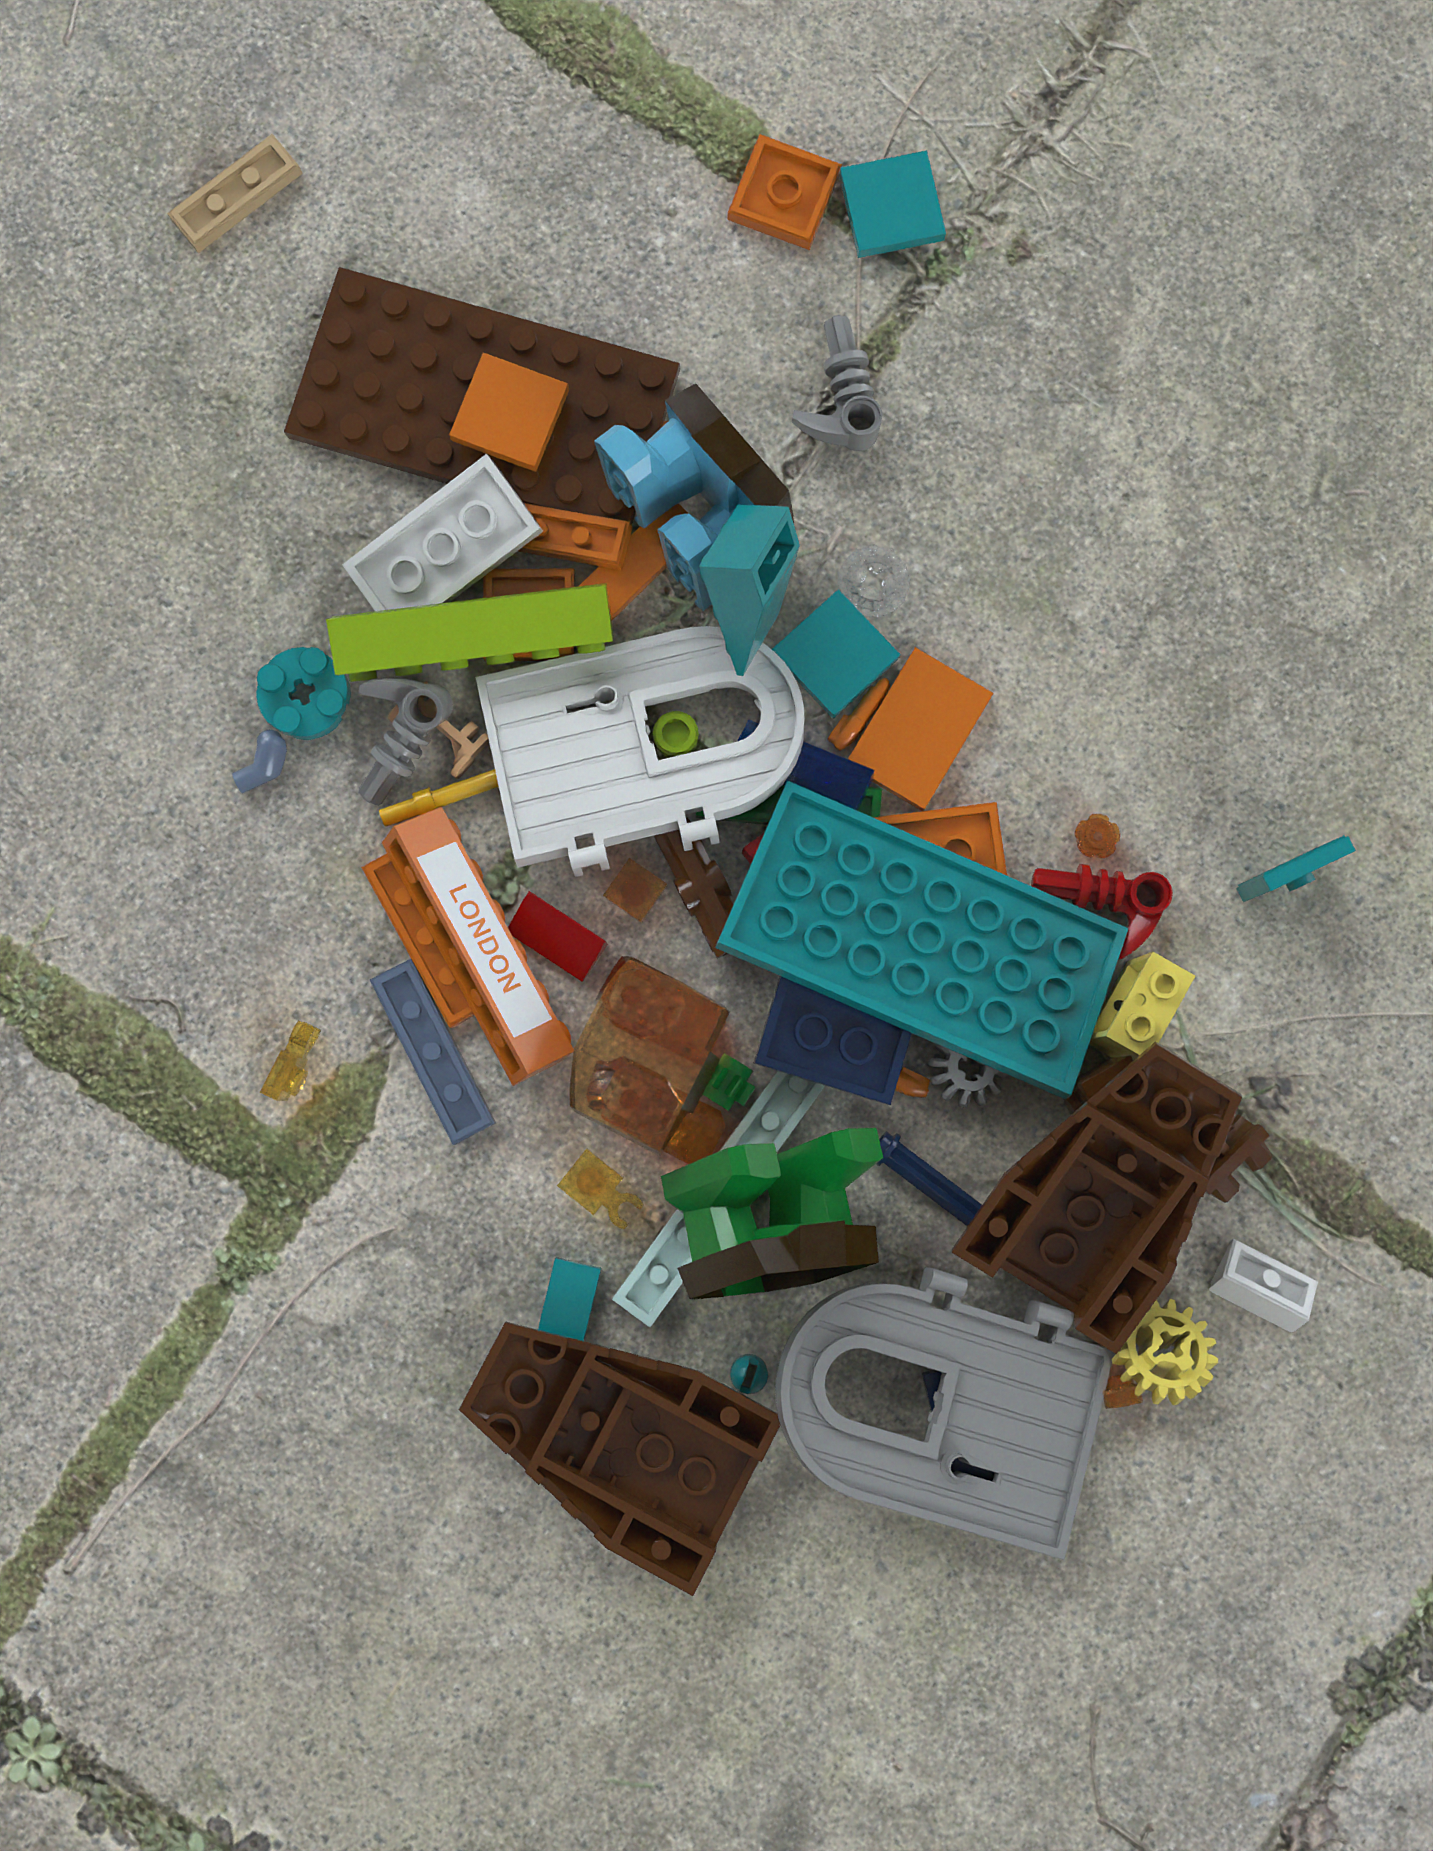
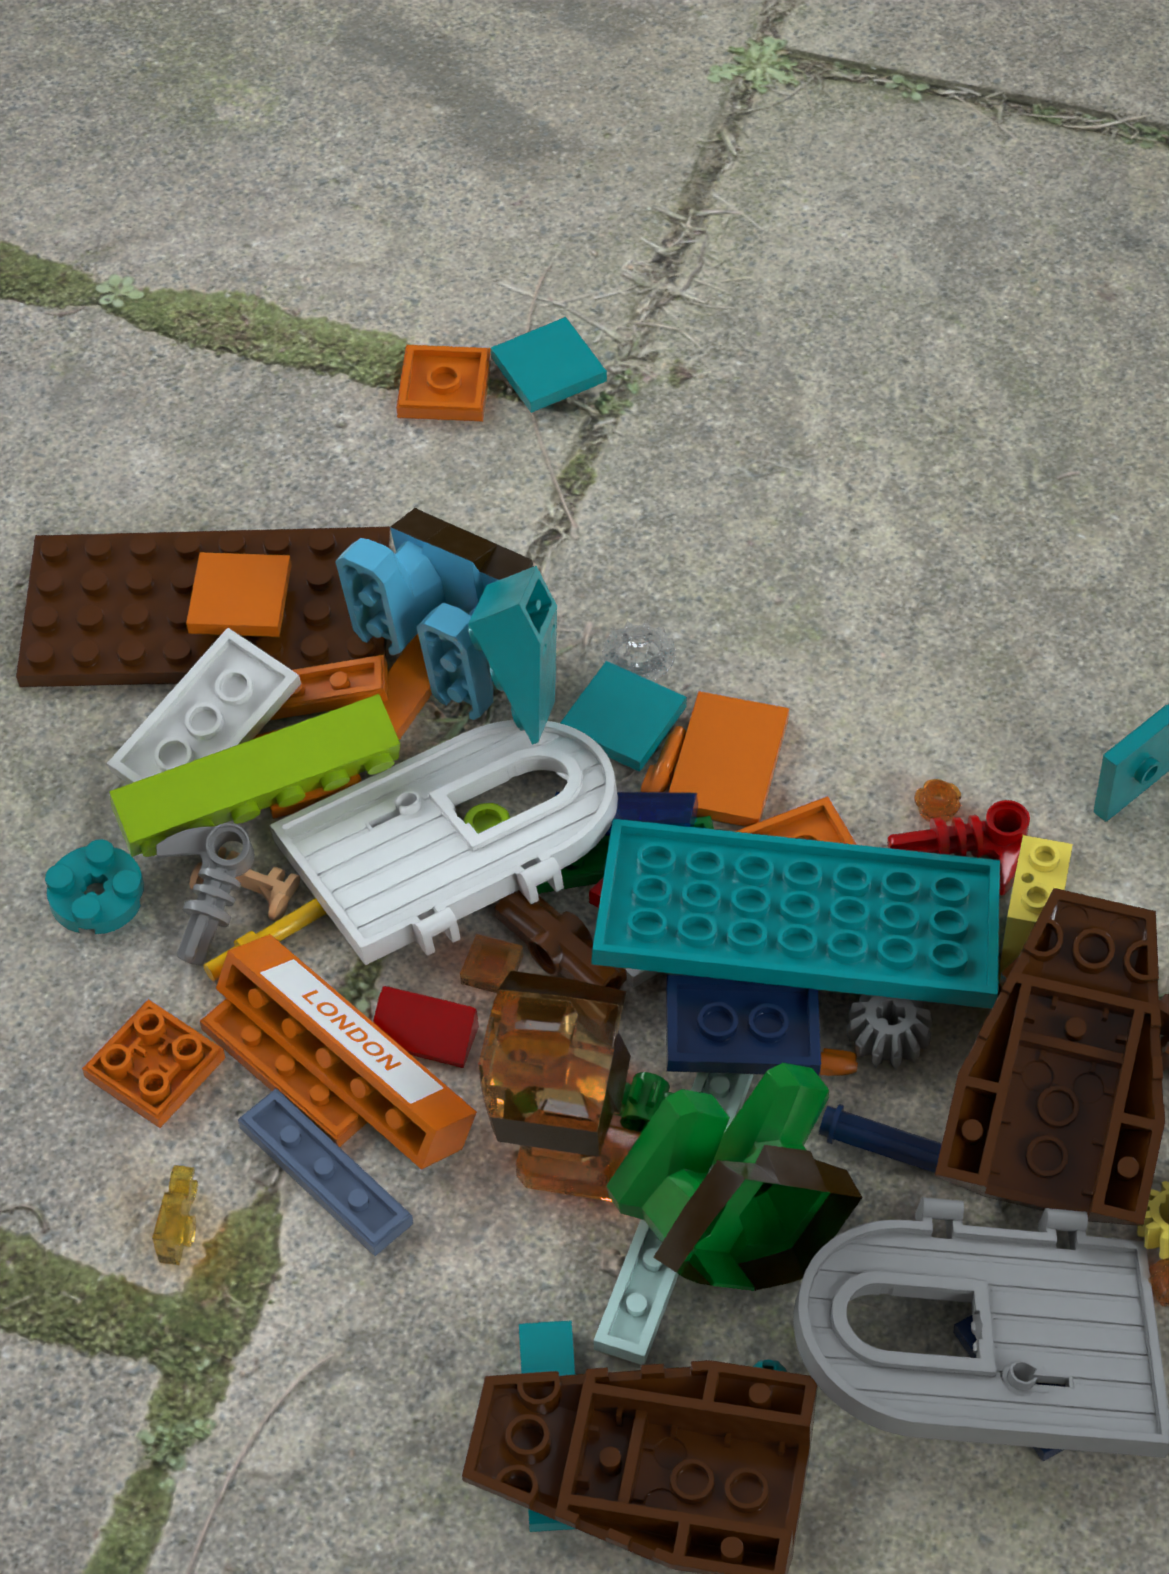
camera: 15 degrees left, 30 degrees down
sand blue arm [232,730,287,794] -> none
clear yellow plate [557,1148,644,1229] -> none
light grey piece [792,315,882,451] -> none
none -> orange tile [82,999,226,1128]

